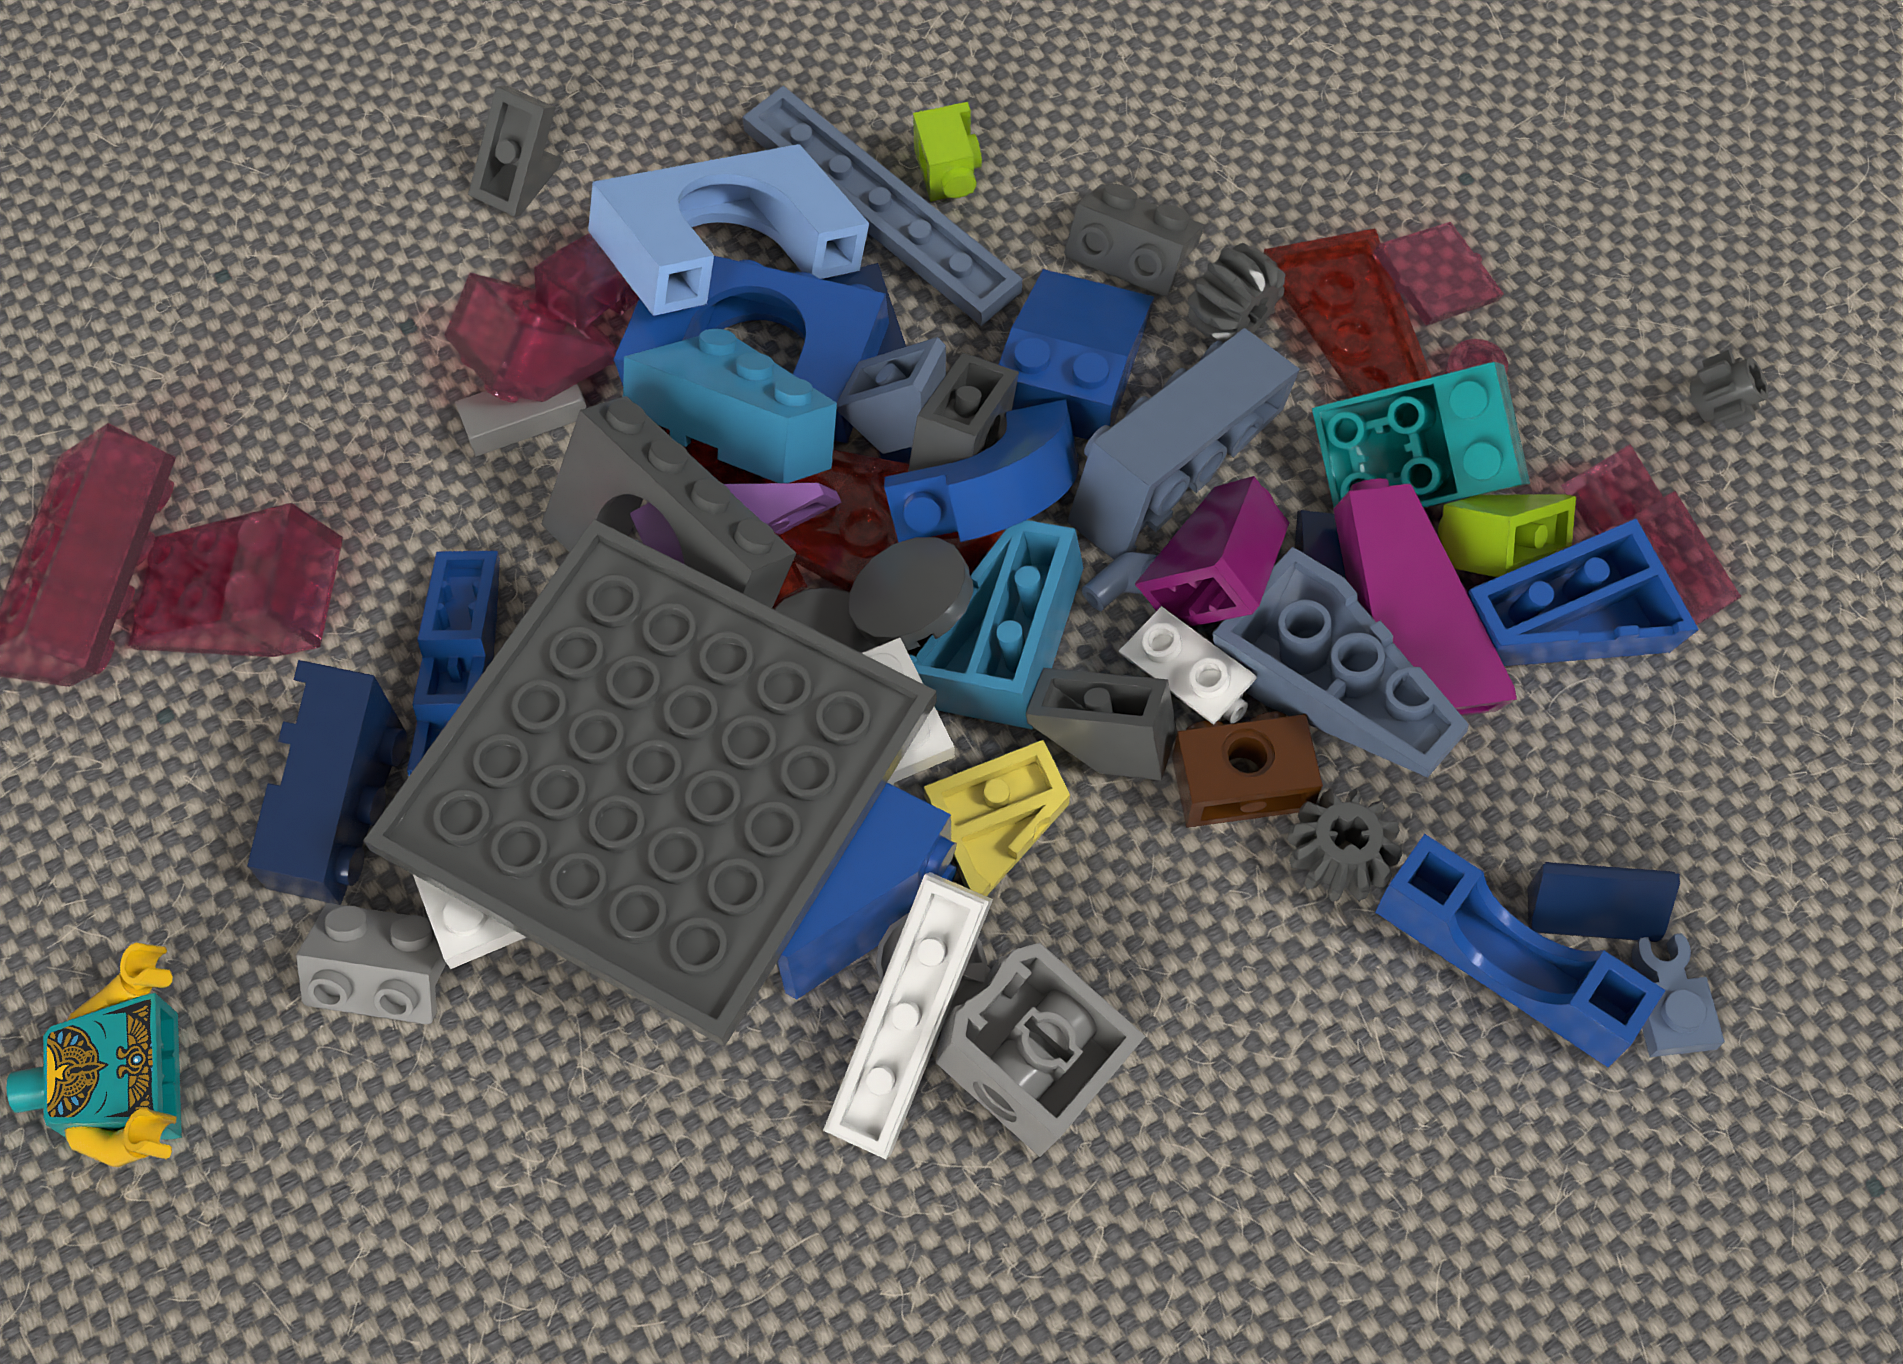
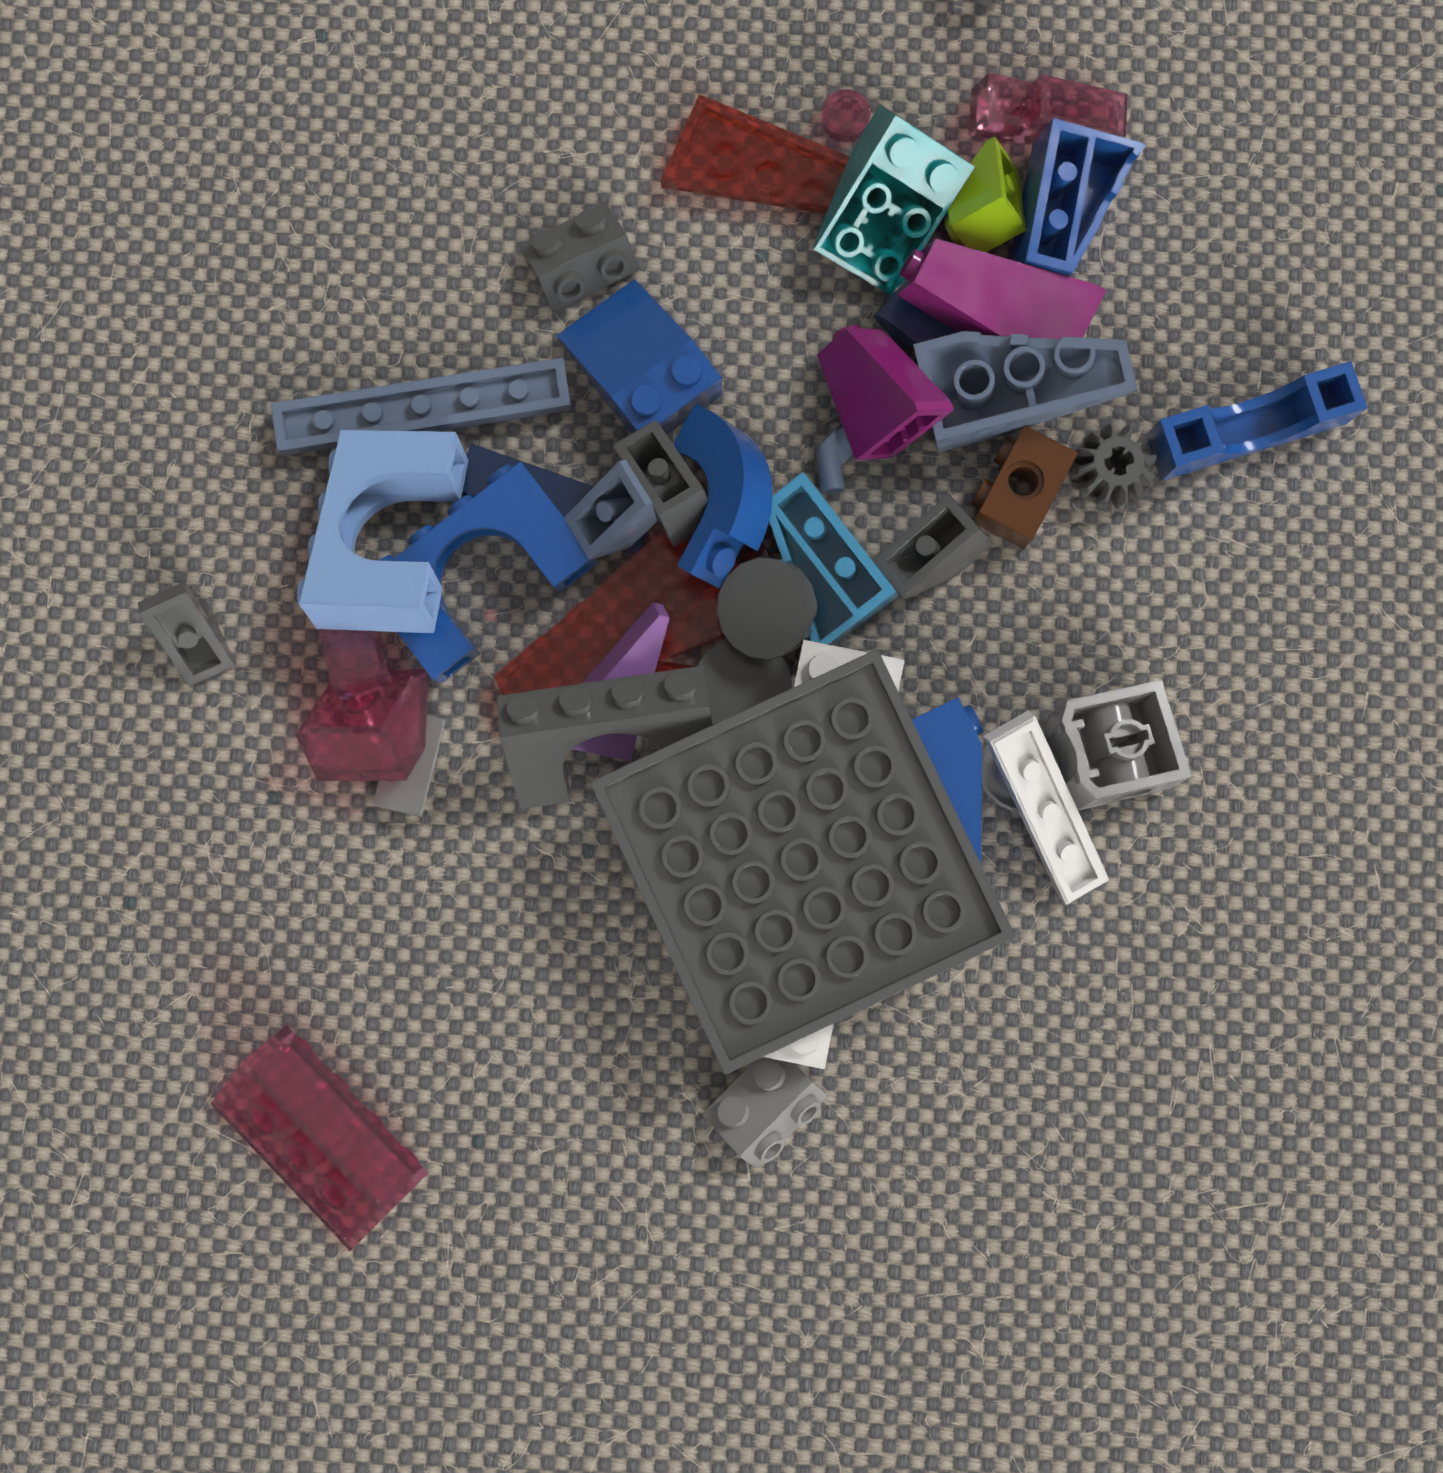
camera: 55 degrees left, 20 degrees up
torso [6,943,182,1167] -> none
clear pink slope [128,503,343,657] -> none
dark blue wedge [247,660,407,905] -> none
blue slope [407,551,500,776] -> none
dark azure wedge [623,329,837,483] -> none
lime brick [913,102,982,202] -> none
light yellow wing [924,740,1070,896] -> none
sand blue wedge [1067,328,1300,560] -> none
white hinge [1119,606,1257,725] -> none
dark grey gear [1187,243,1286,343] -> none
clear pink piece [1373,222,1504,326] -> none
dark blue slope [1527,862,1680,942] -> none
sand blue plate [1632,933,1725,1058] -> none

